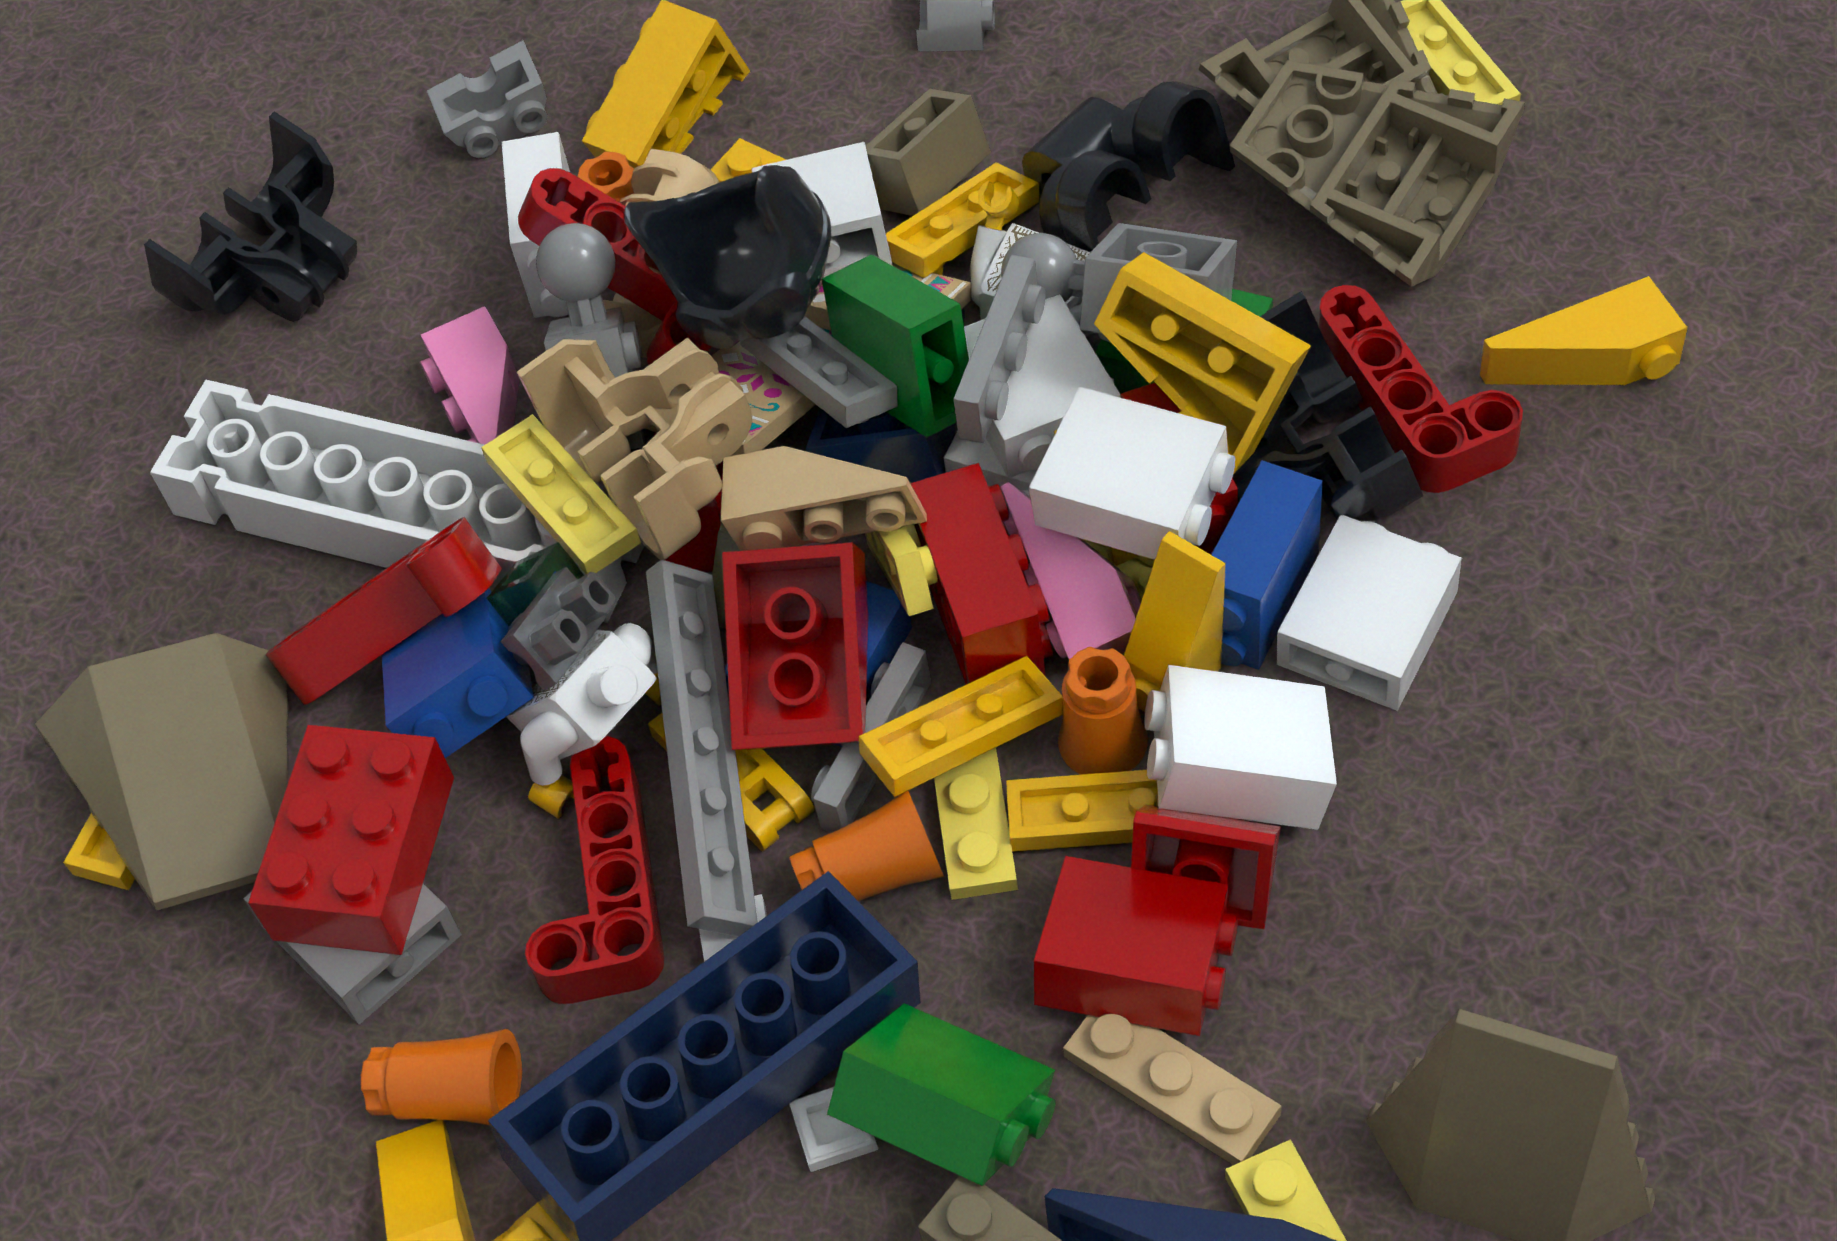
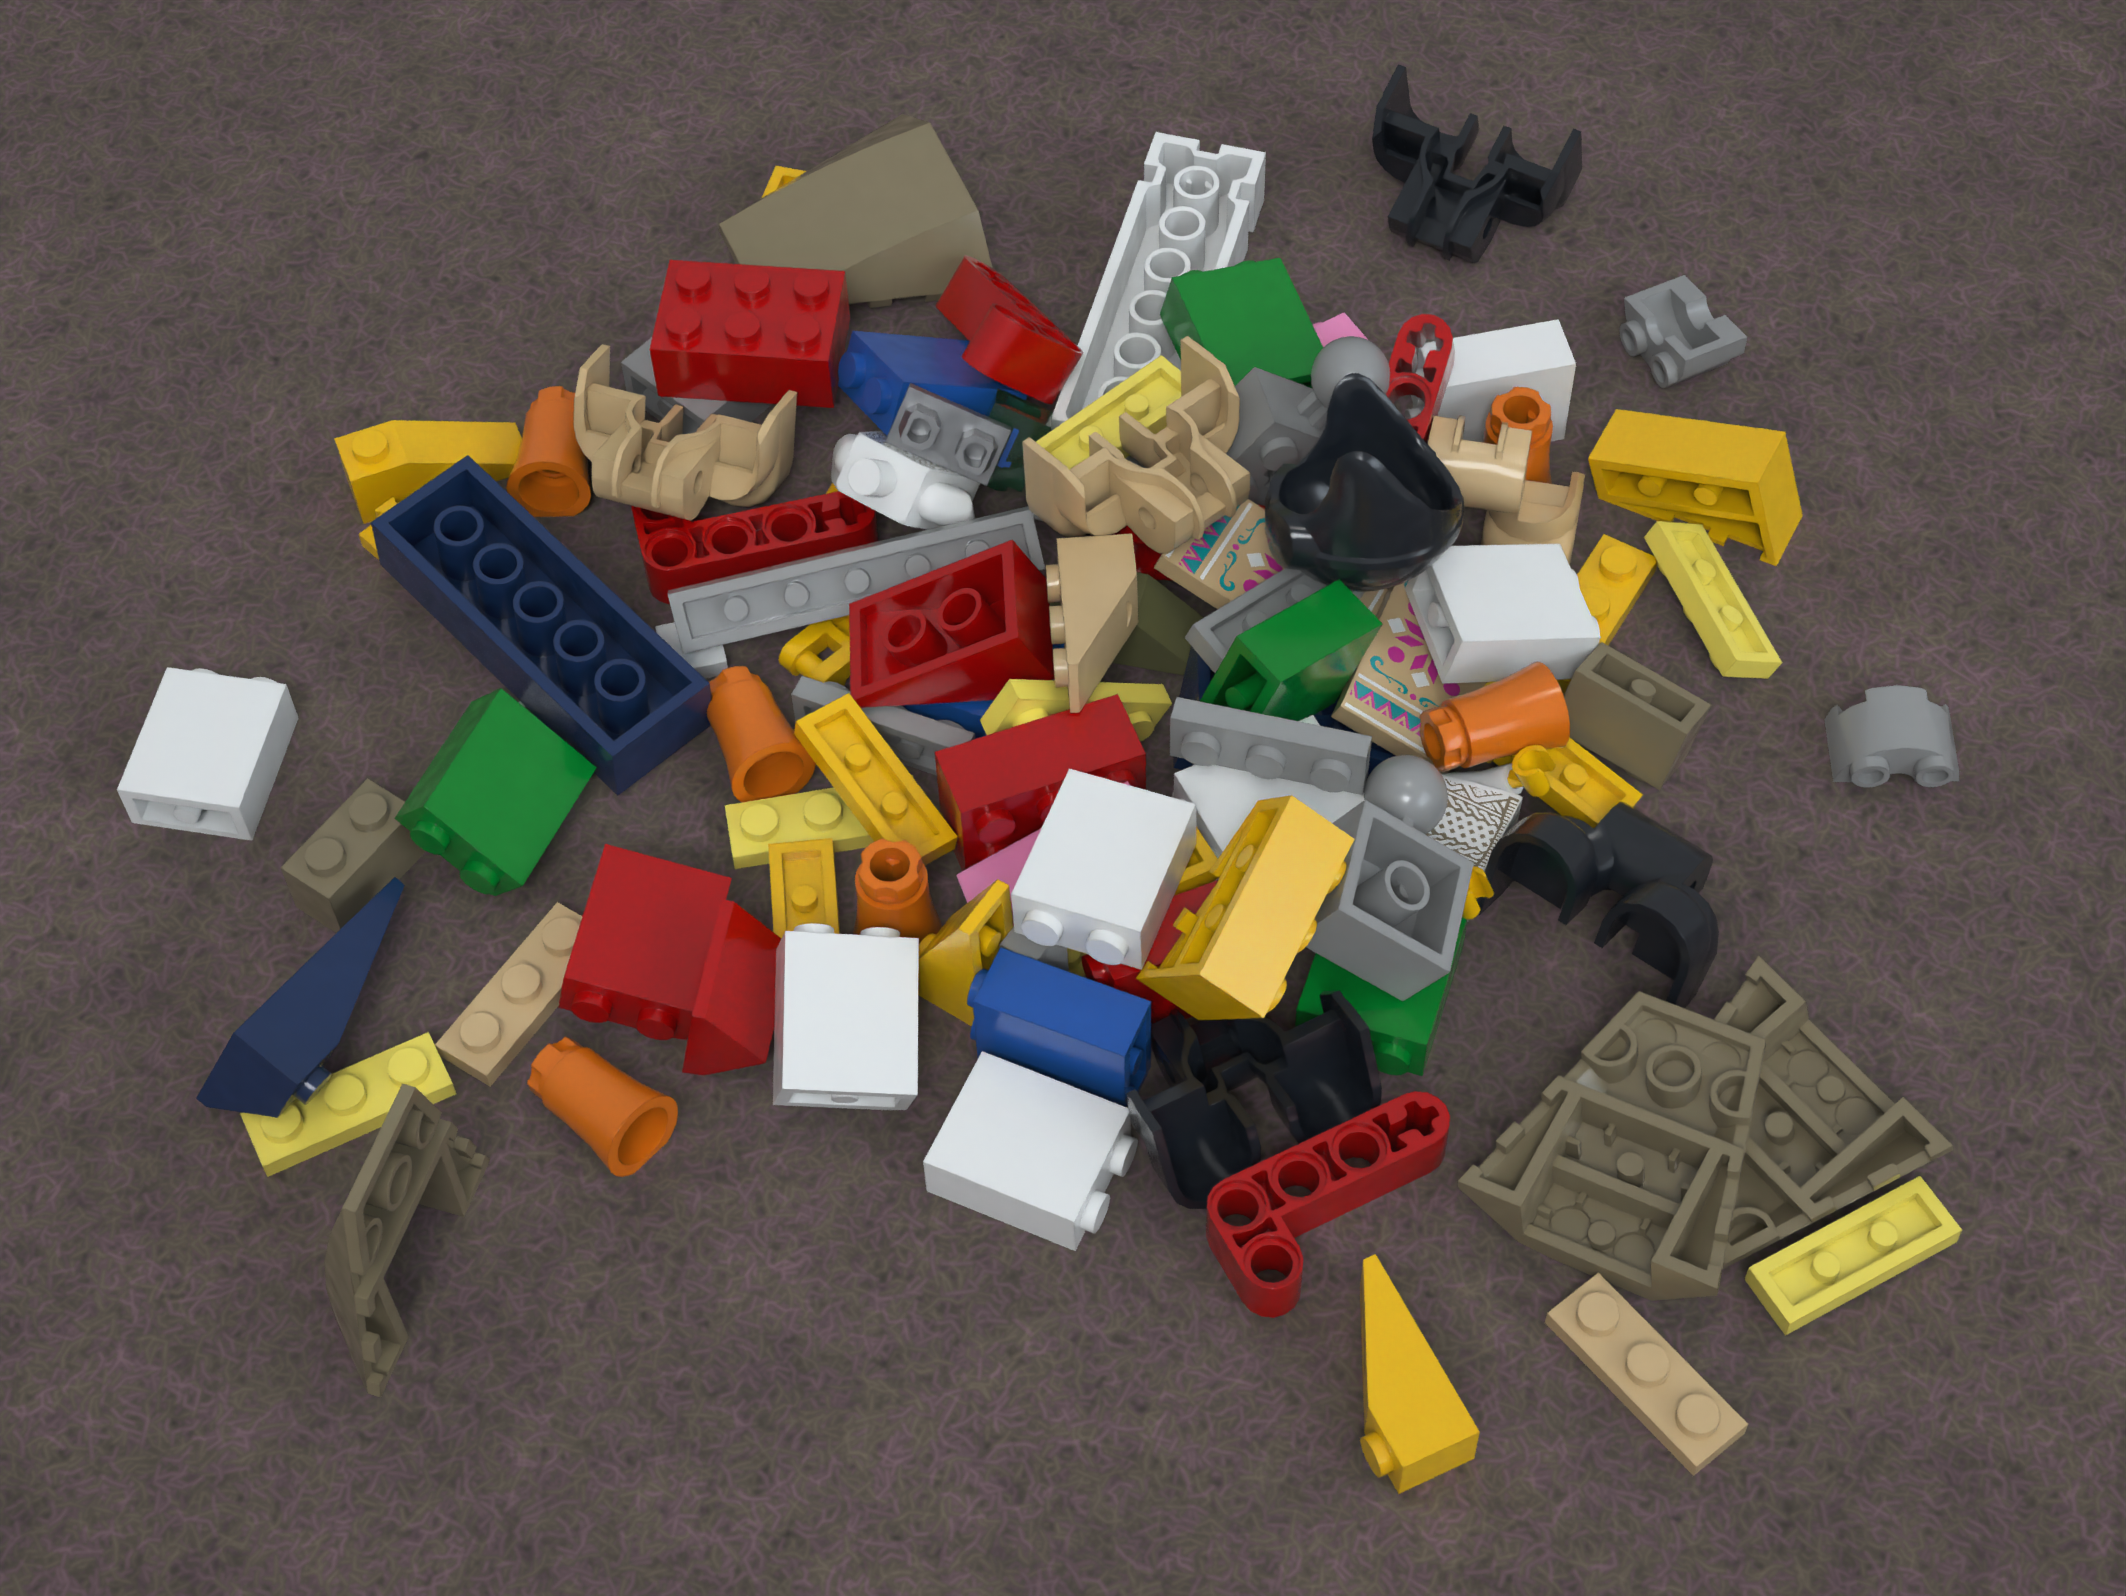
camera: 80 degrees right, 0 degrees up
none -> orange plant [527,1037,678,1177]
none -> tan piece [573,344,797,521]
none -> green brick [1160,258,1323,389]
none -> orange plant [1419,661,1570,772]
none -> tan plate [1545,1272,1748,1476]
none -> light yellow plate [1644,521,1782,679]

